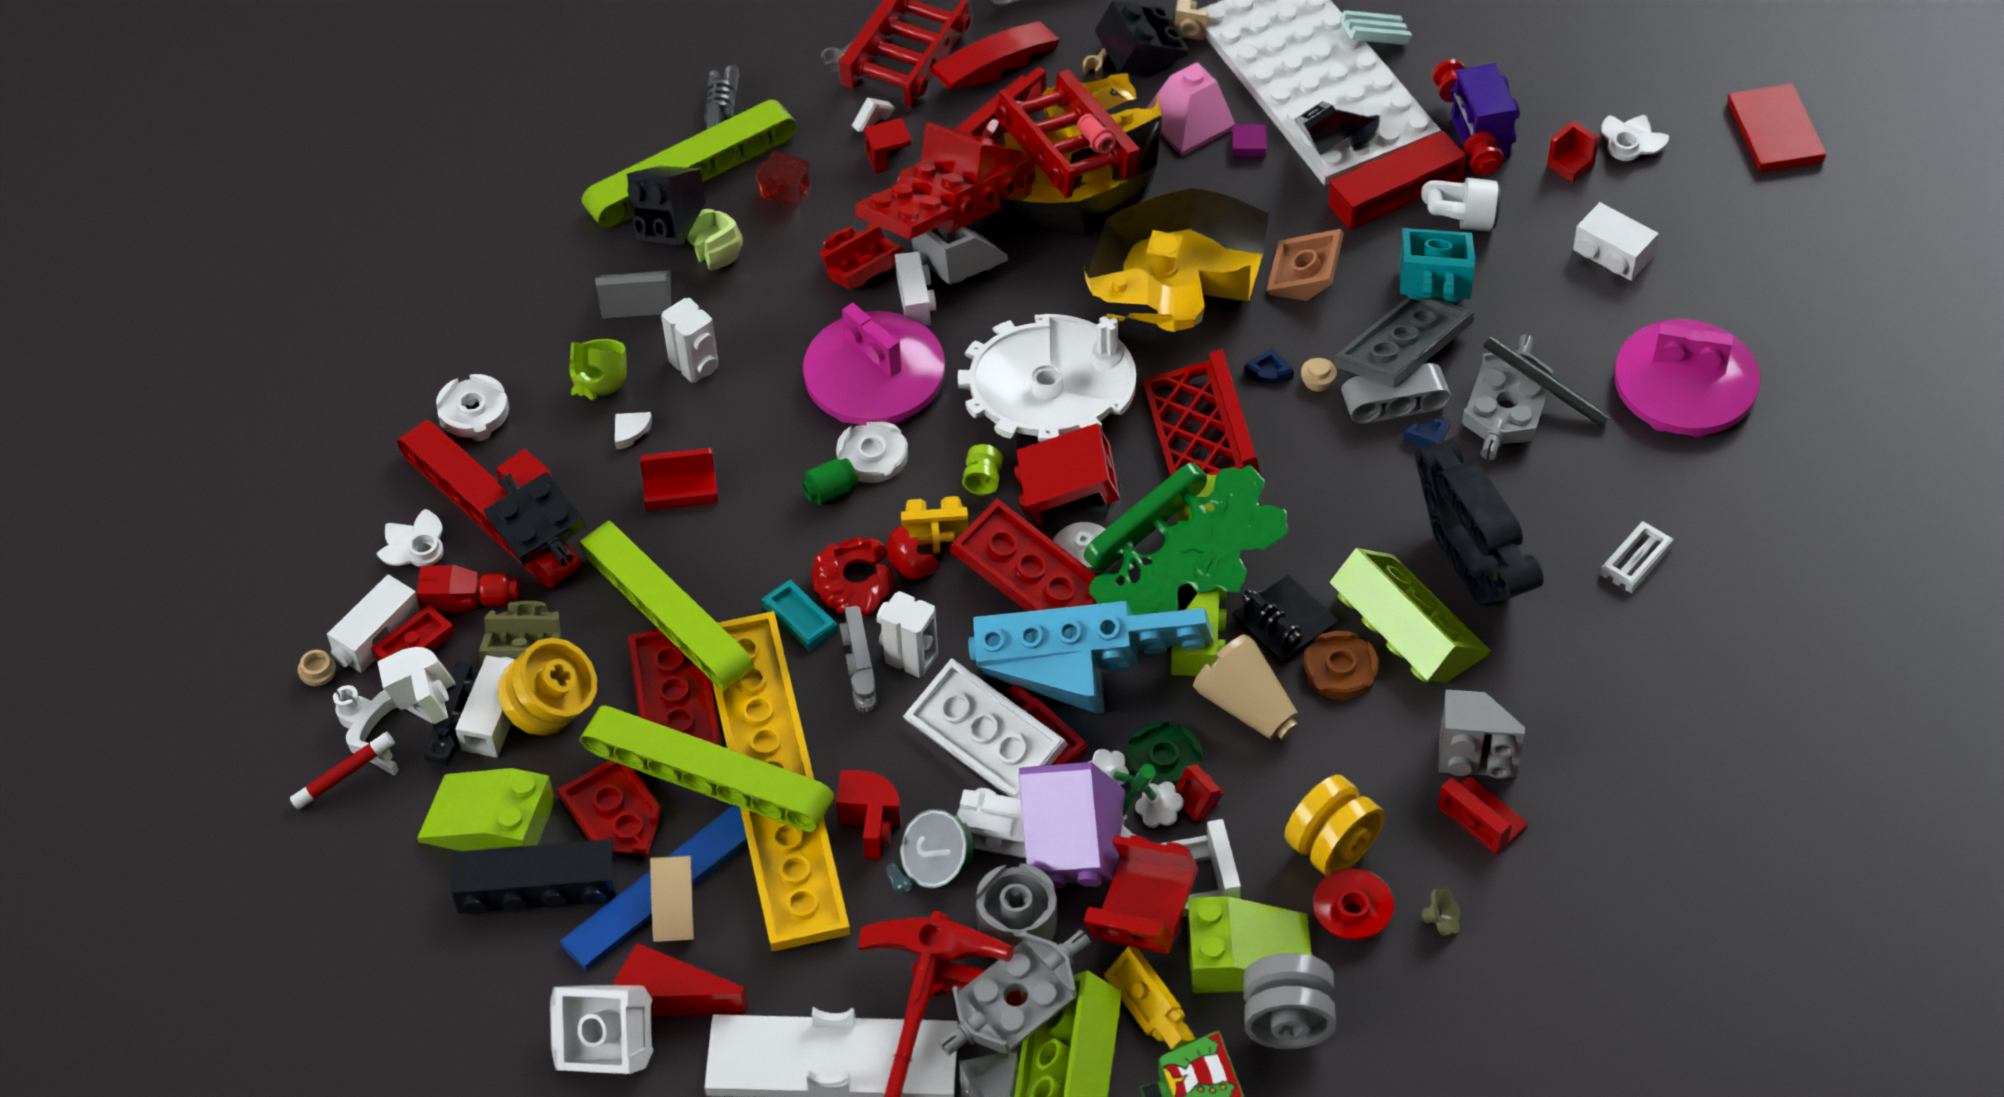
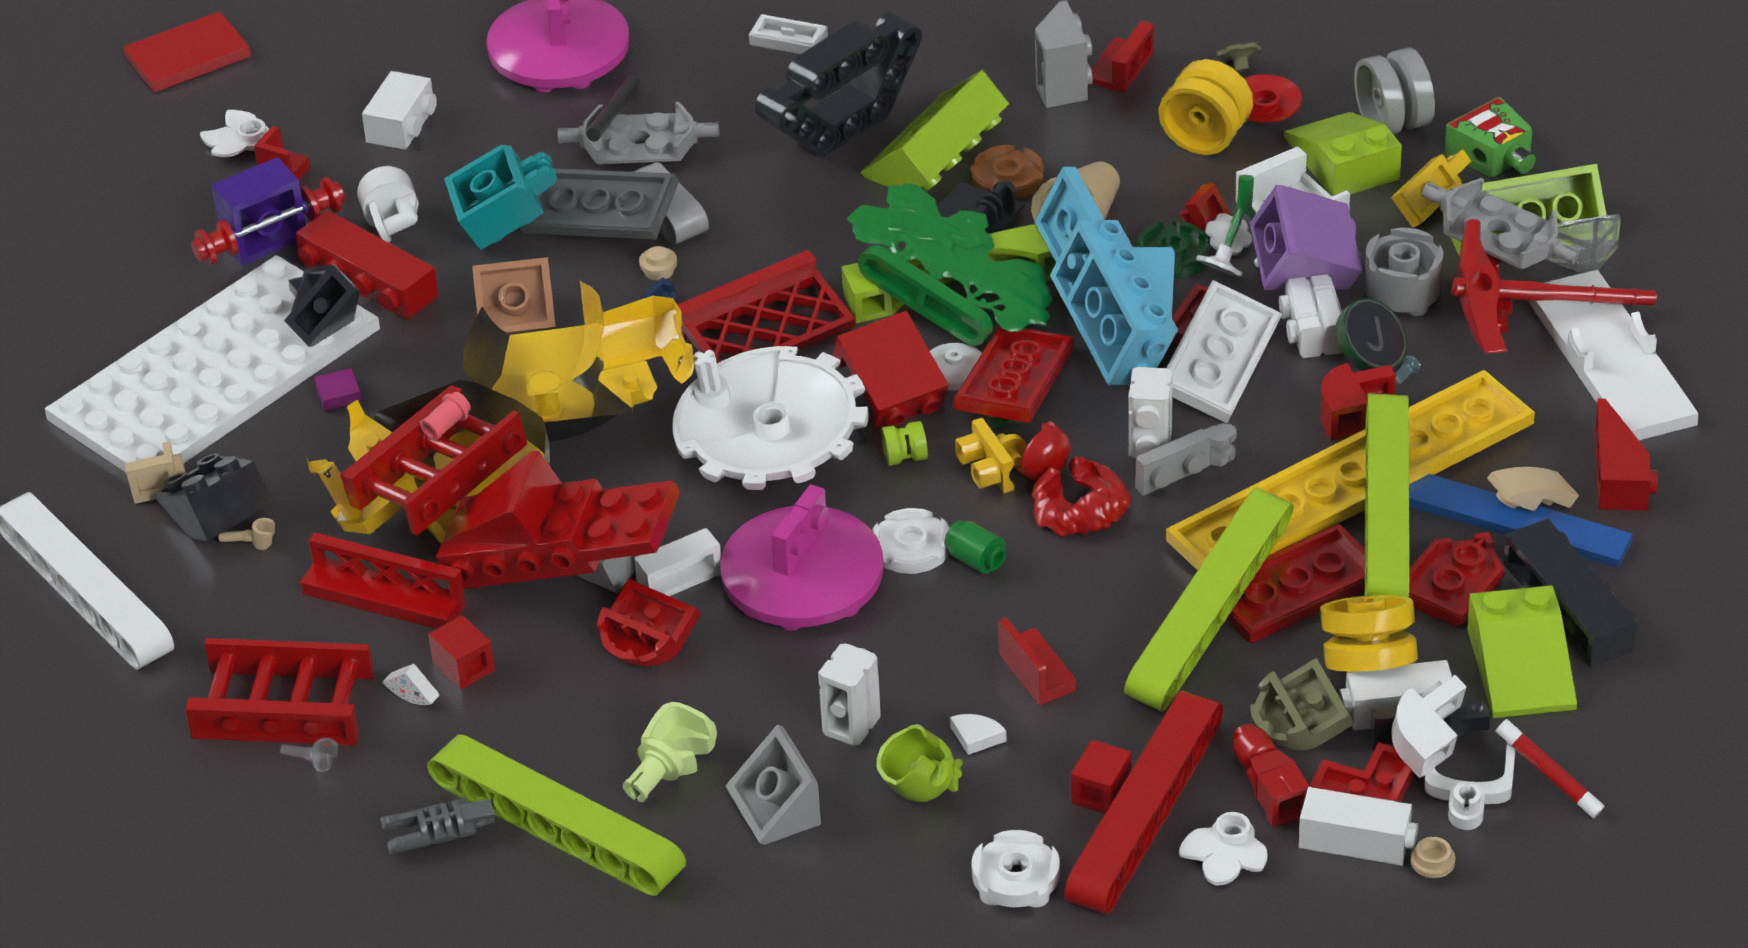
camera: 110 degrees left, 10 degrees down
black plate [484,472,586,566] -> none
white slope [550,985,654,1074] -> none
black slope [627,166,705,245] -> none
clear red brick [757,150,812,208] -> none
teal tile [761,579,838,652] -> none
red slope [930,21,1059,90] -> none
red panel [1083,835,1199,954] -> none
bright pink slope [1146,62,1236,157] -> none
light aqua tile [1340,10,1412,45] -> none
dark blue tile [1403,418,1451,448] -> none

